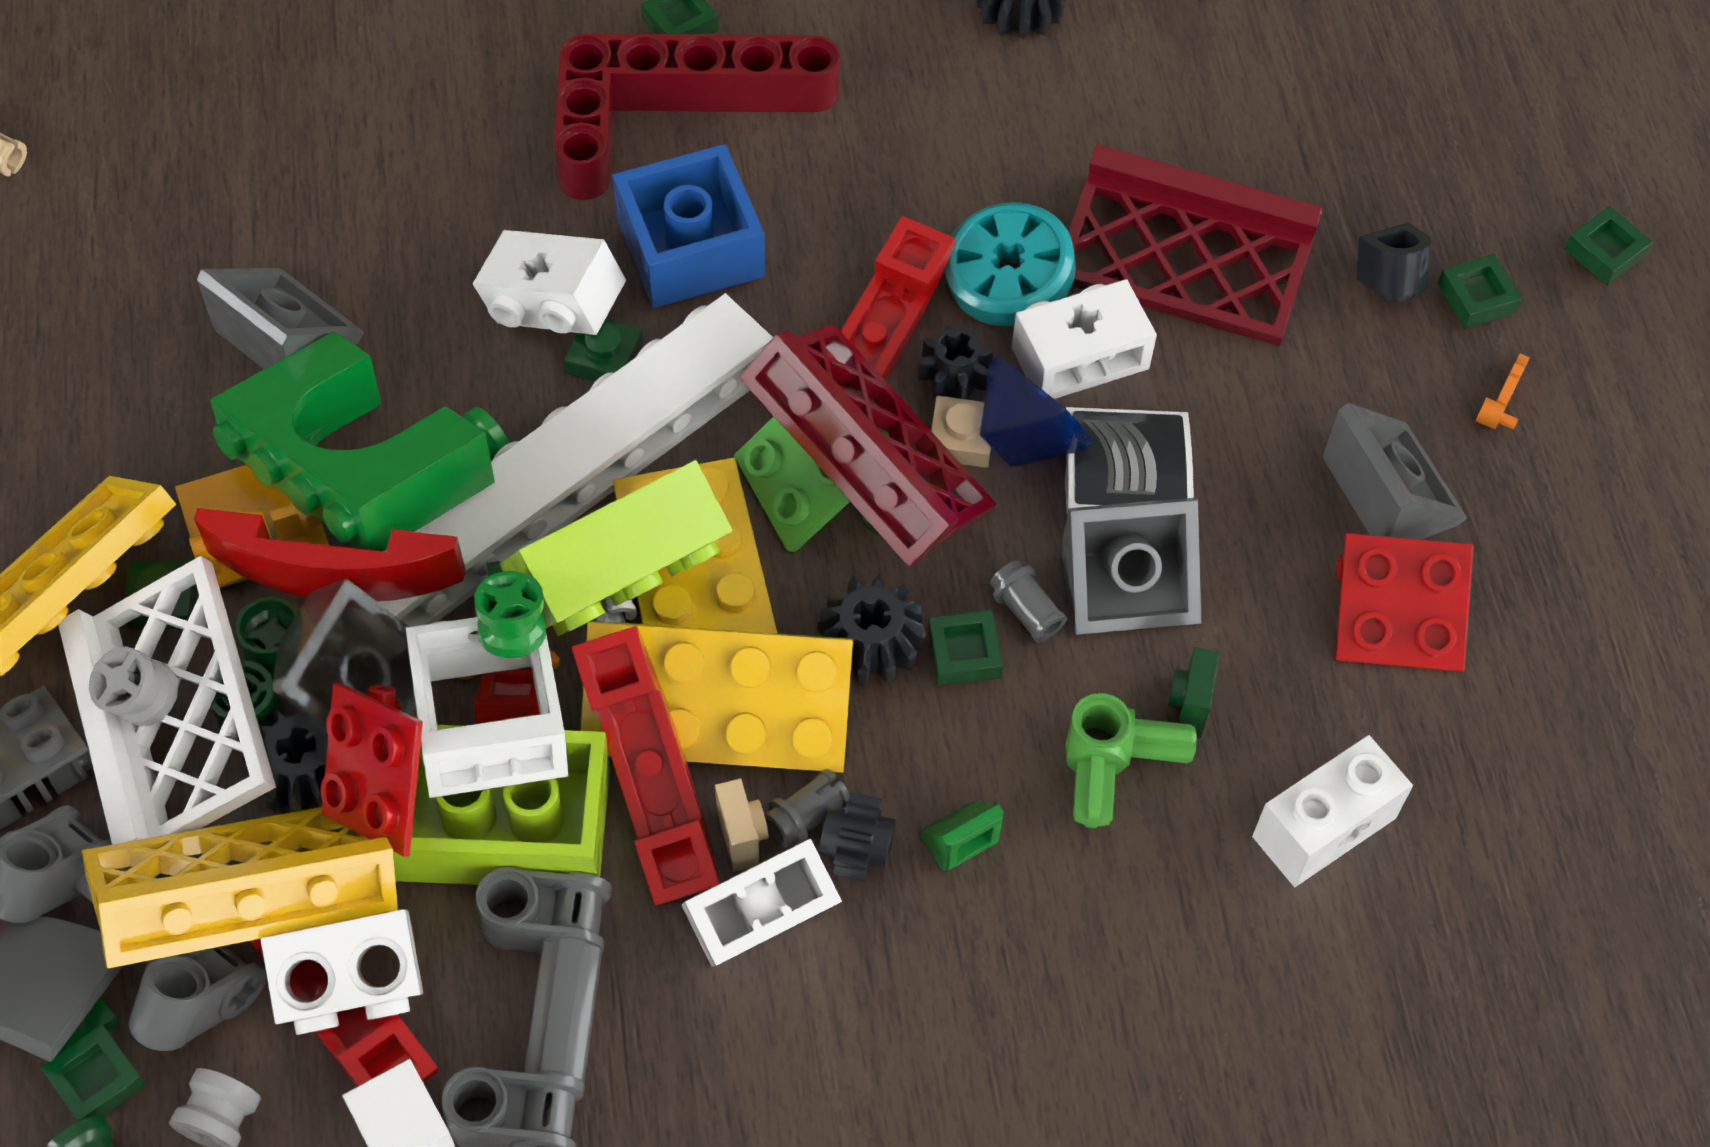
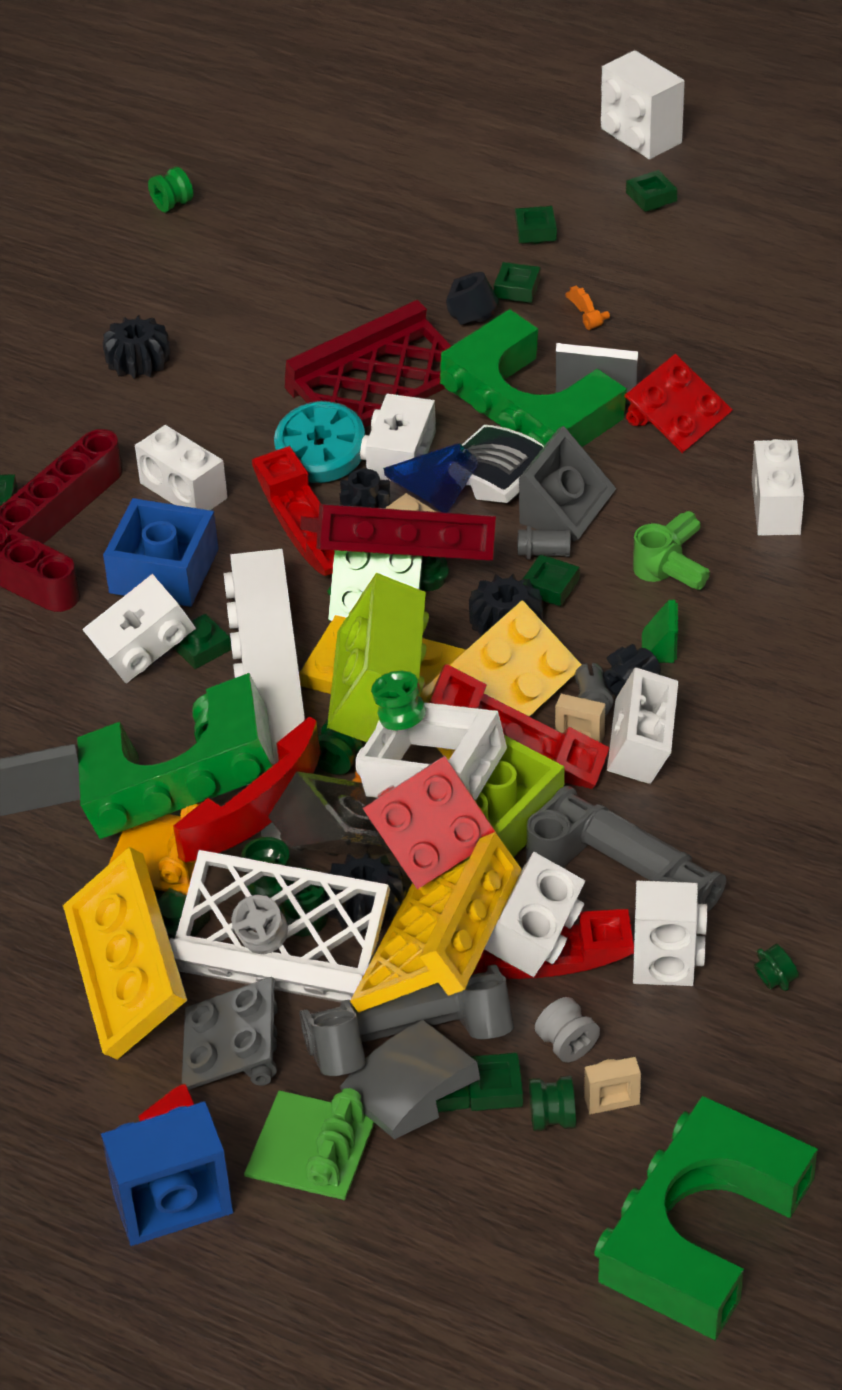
camera: 50 degrees left, 15 degrees down
dark green plate [1168,647,1220,738] -> none
none -> white brick [135,425,227,510]
none -> green arch [440,309,627,447]

